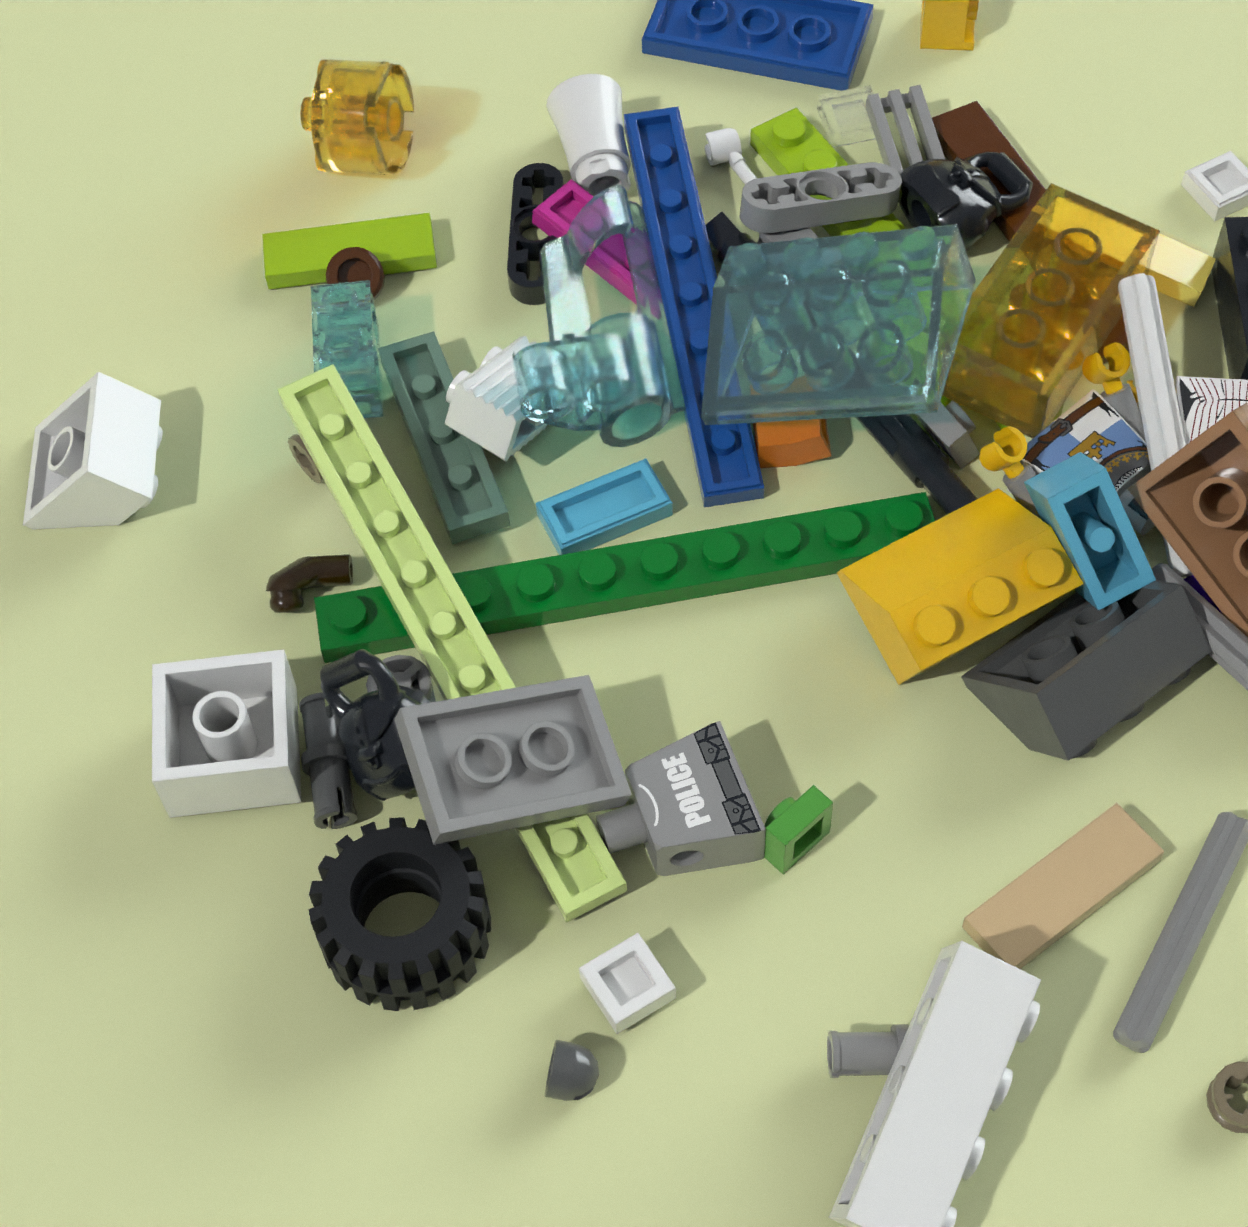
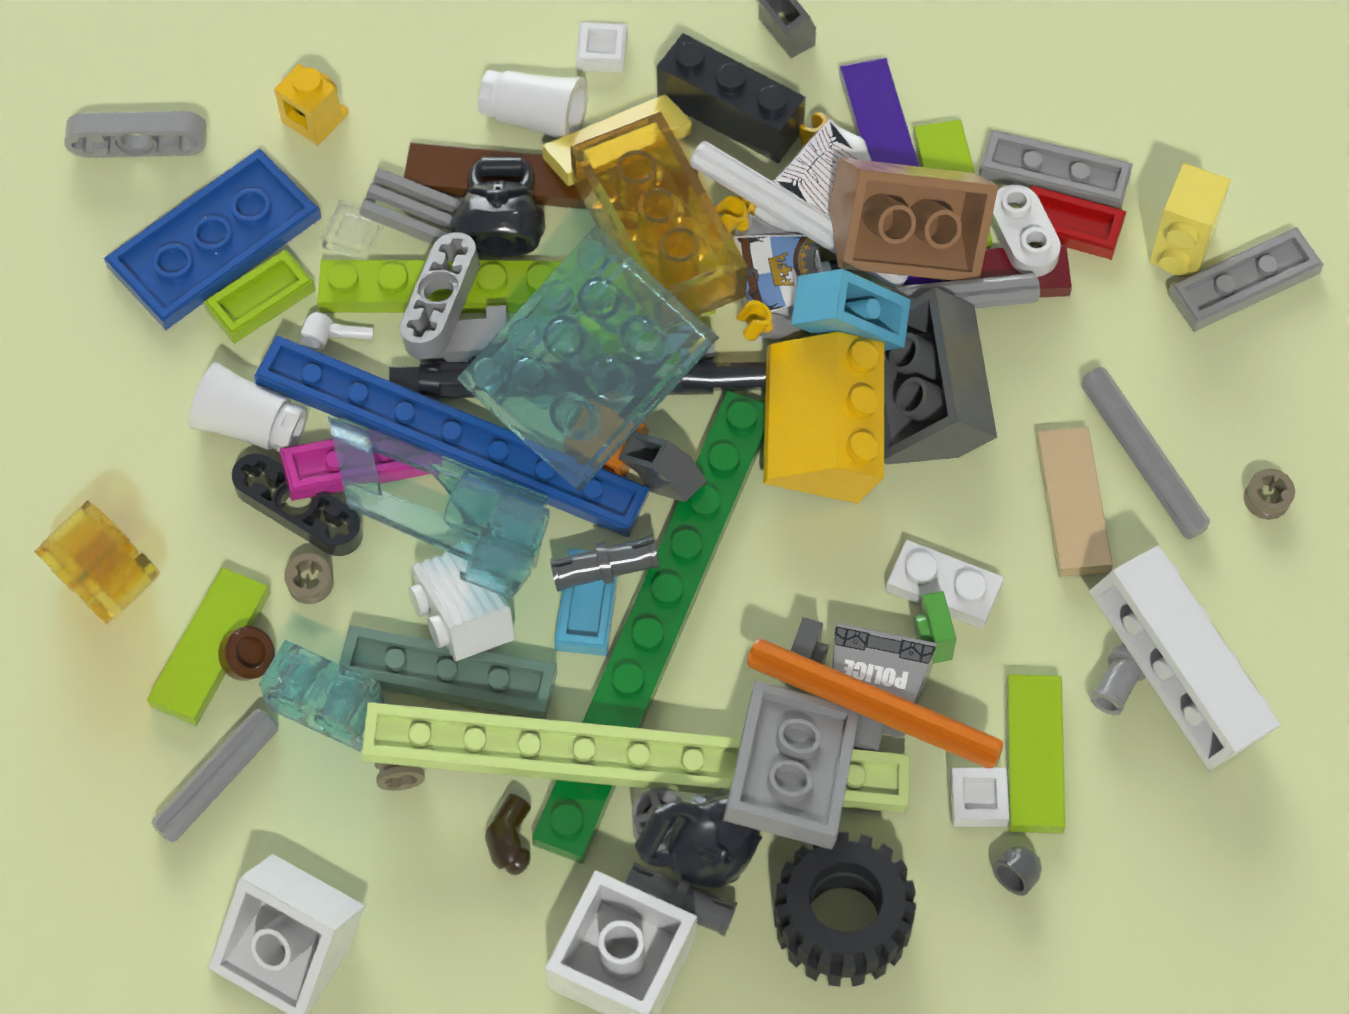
camera: 60 degrees left, 5 degrees up
none -> light grey axle [152,709,278,842]
none -> lime tile [204,249,316,344]
none -> dark tan bush [284,553,334,604]
none -> white plant [478,70,588,139]
none -> dark grey pin [550,535,660,592]
none -> dark grey piece [618,432,707,502]
none -> orange axle [747,639,1004,769]
none -> dark grey plate [785,617,829,688]
none -> white plate [886,540,1004,630]
none -> lime tile [1007,674,1065,834]

